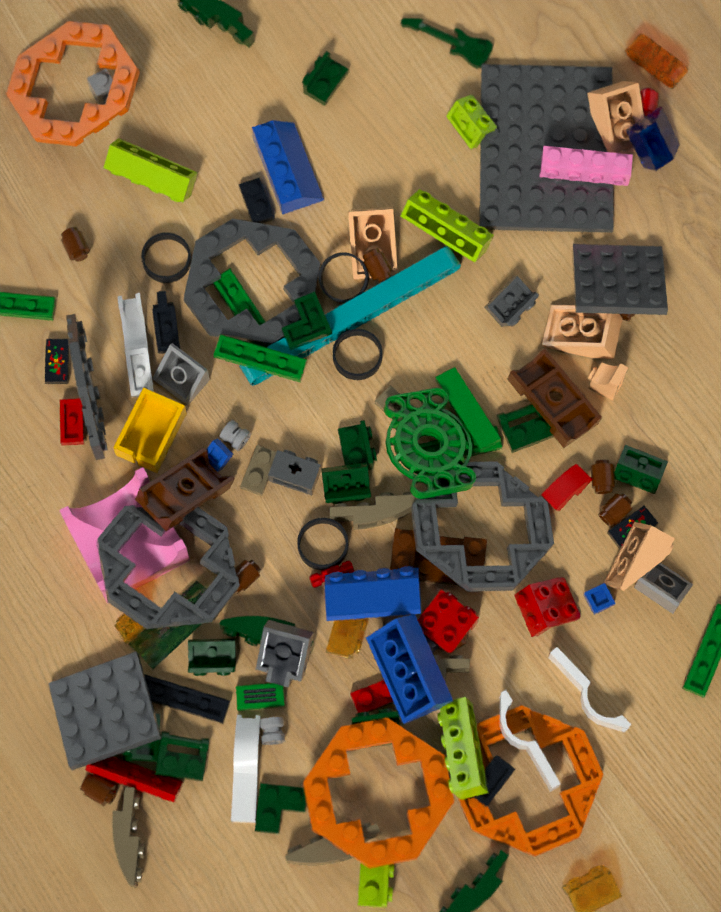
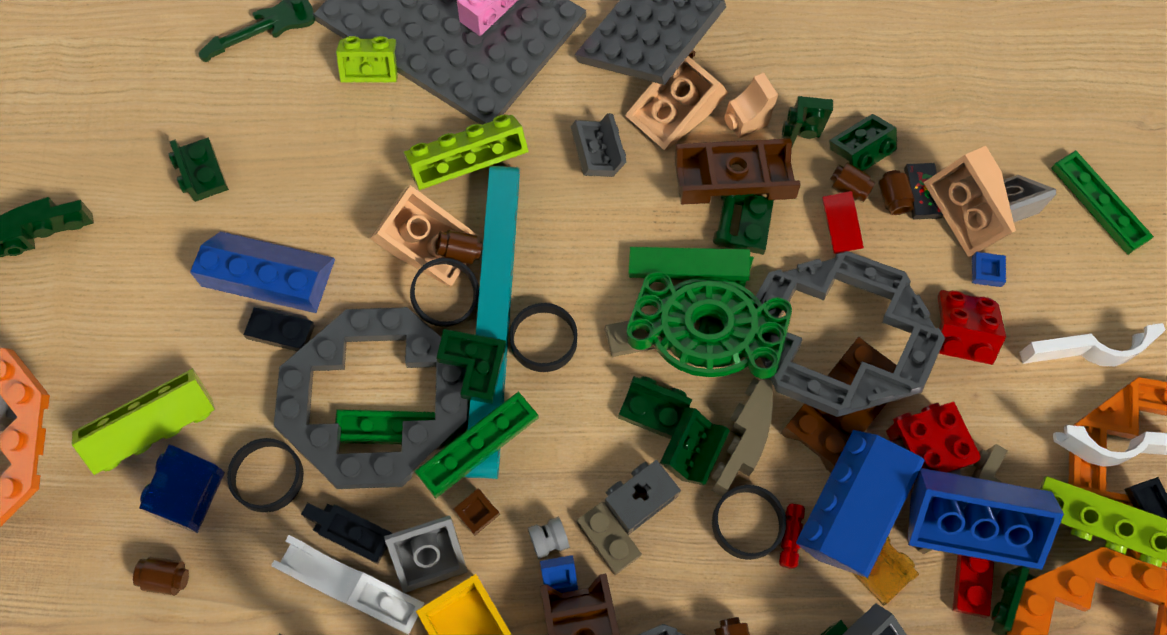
camera: 60 degrees left, 5 degrees down
none -> clear blue slope [139,445,225,533]
none -> reddish brown plate [453,488,500,536]
none -> dark green bracket [782,96,833,147]

